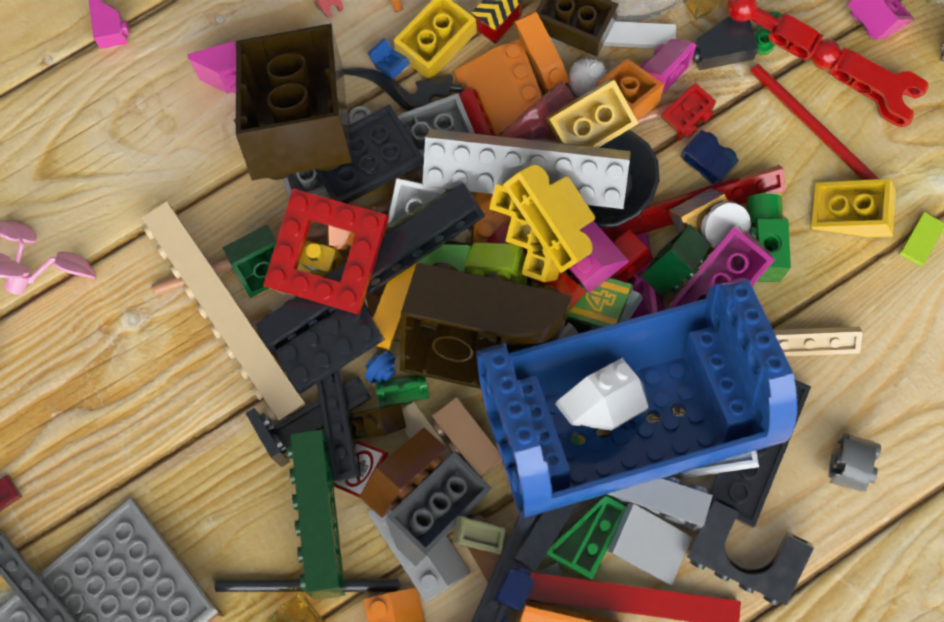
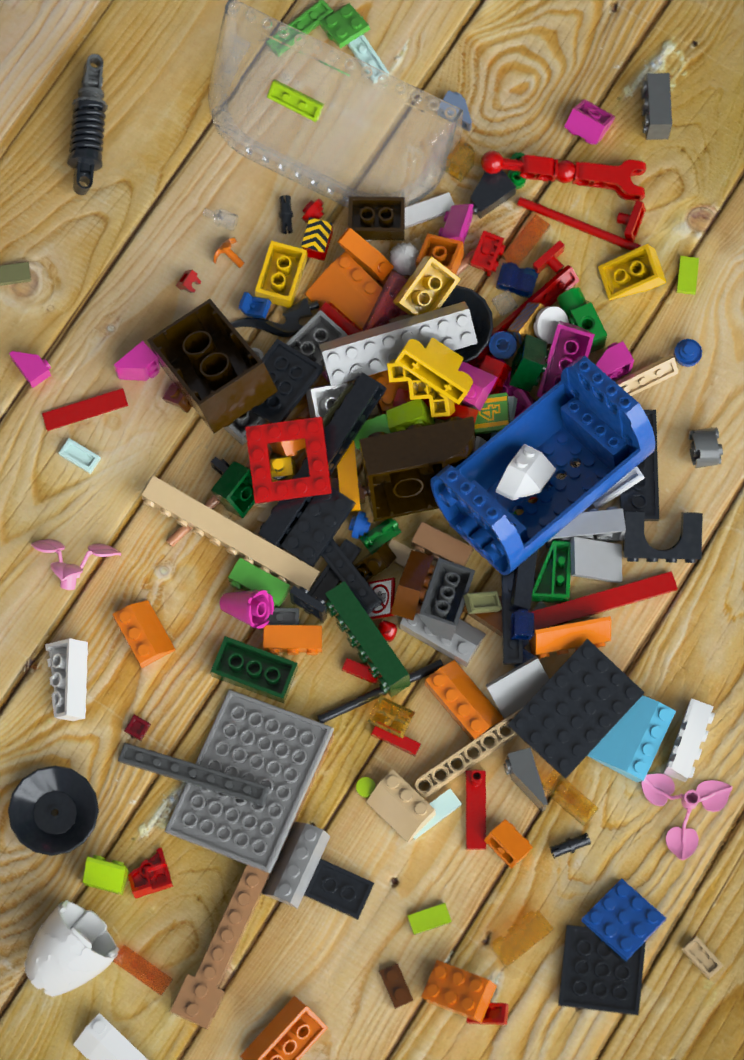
camera: 30 degrees left, 0 degrees up
none -> red piece [42,388,128,431]
none -> light aqua tile [58,438,101,474]
none -> orange slope [112,600,176,668]
none -> dark green brick [210,636,298,703]
none -> black plate [211,456,230,476]
none -> dark pink cone [219,590,274,629]
none -> bright green brick [228,558,291,608]
none -> dark grey plate [260,608,299,629]
none -> orange brick [263,625,322,655]
none -> red piece [342,658,378,685]
none -> red piece [378,620,397,642]
none -> blue plate [489,331,517,359]
none -> clear tile [492,290,518,316]
none -> clear orange plate [502,214,550,268]
none -> red tile [532,240,565,275]
none -> dark pink slope [596,341,634,381]
none -> red tile [617,200,646,242]
none -> blue plate [674,339,702,367]

